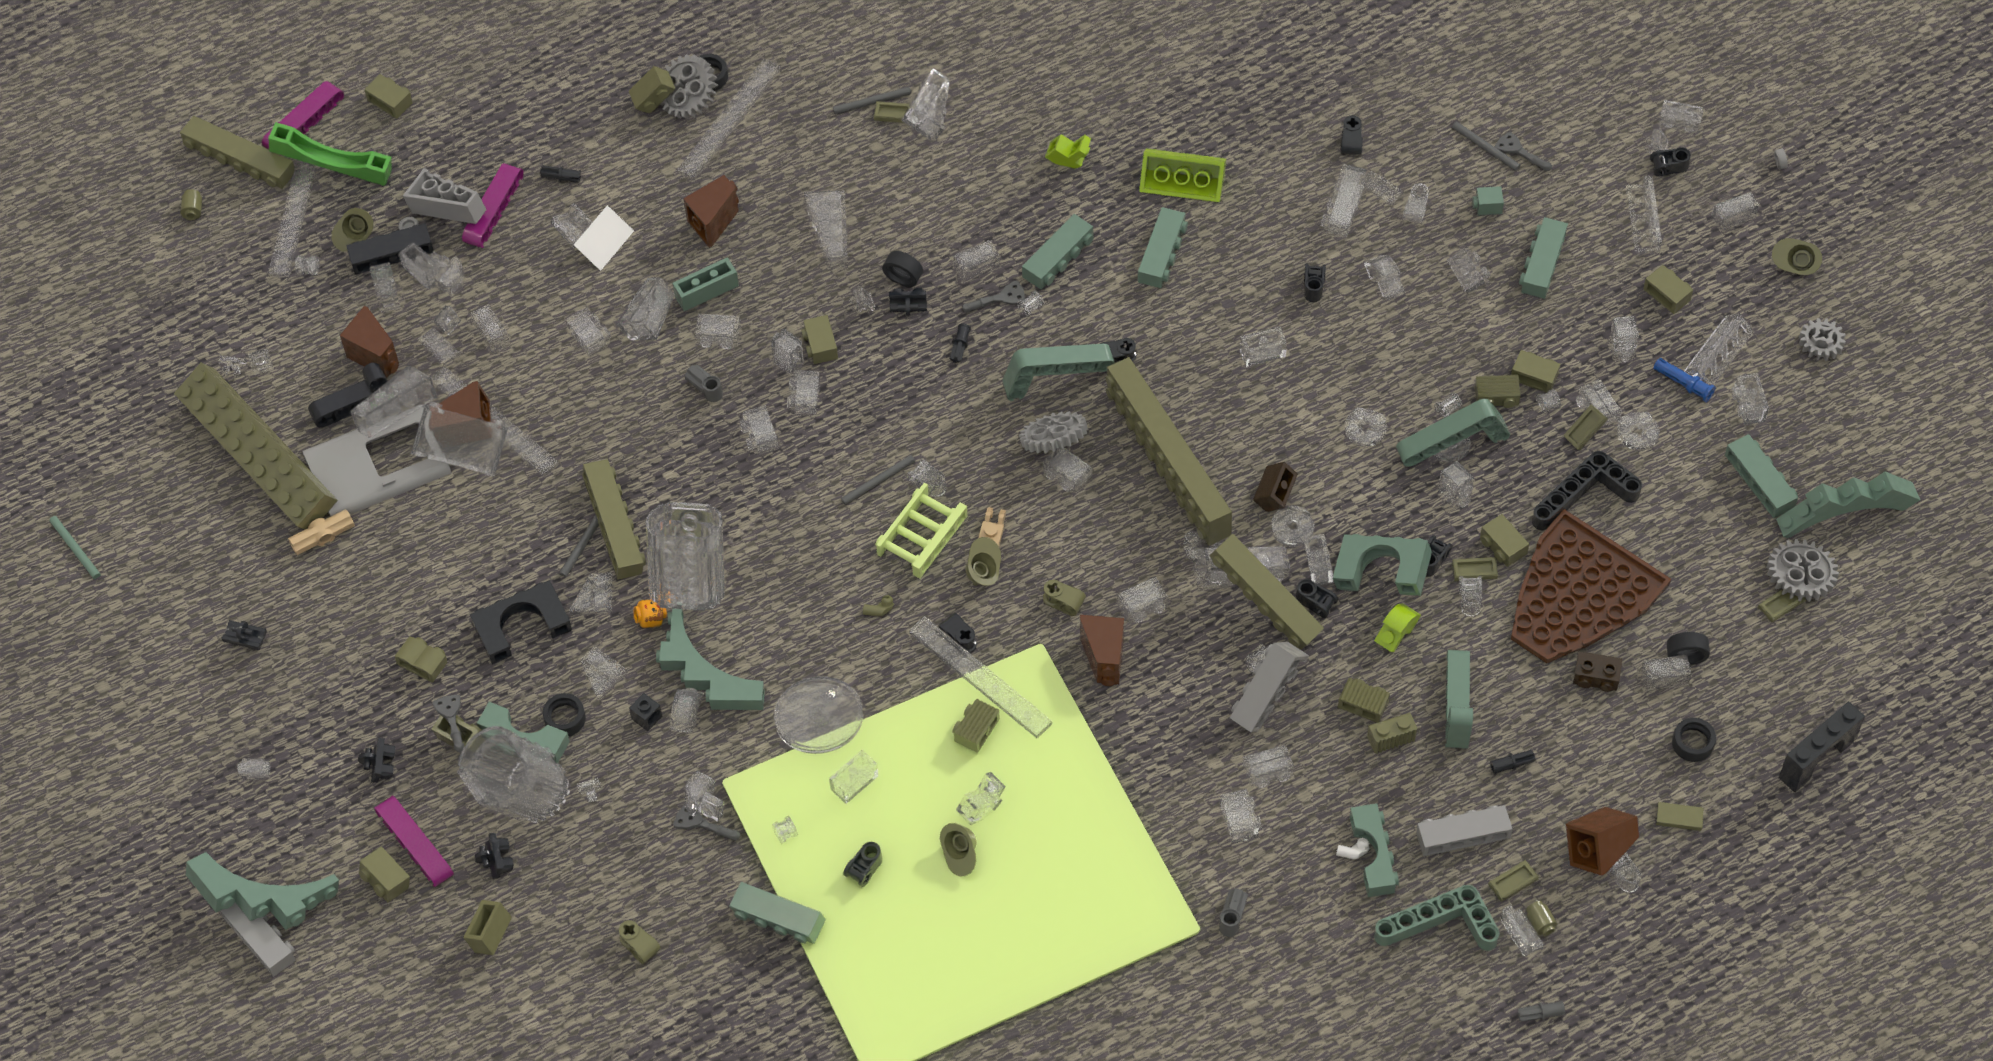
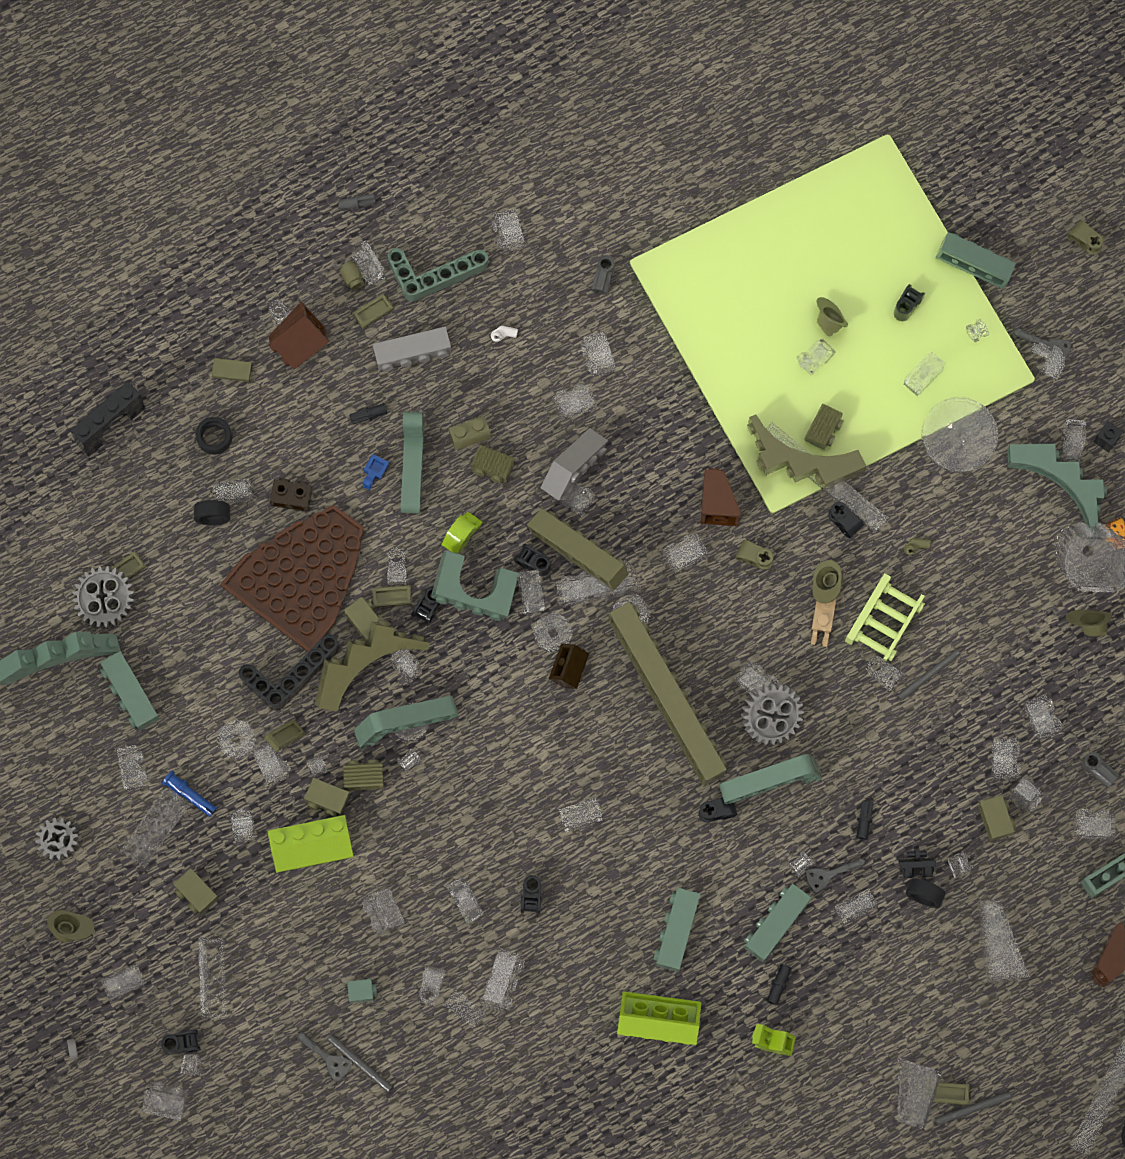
camera: 175 degrees right, 15 degrees up
black piece [1341,115,1363,155] -> none
clear plate [1344,407,1387,448] -> none
sand green arch [1349,804,1399,897] -> none
sand green brick [1519,217,1568,299] -> none
none -> lime slope [268,815,354,873]
none -> olive arch [315,620,430,711]
none -> blue plate [362,454,390,490]
none -> clear brick [491,209,525,254]
none -> olive arch [747,414,867,490]
none -> black pin [766,964,792,1005]

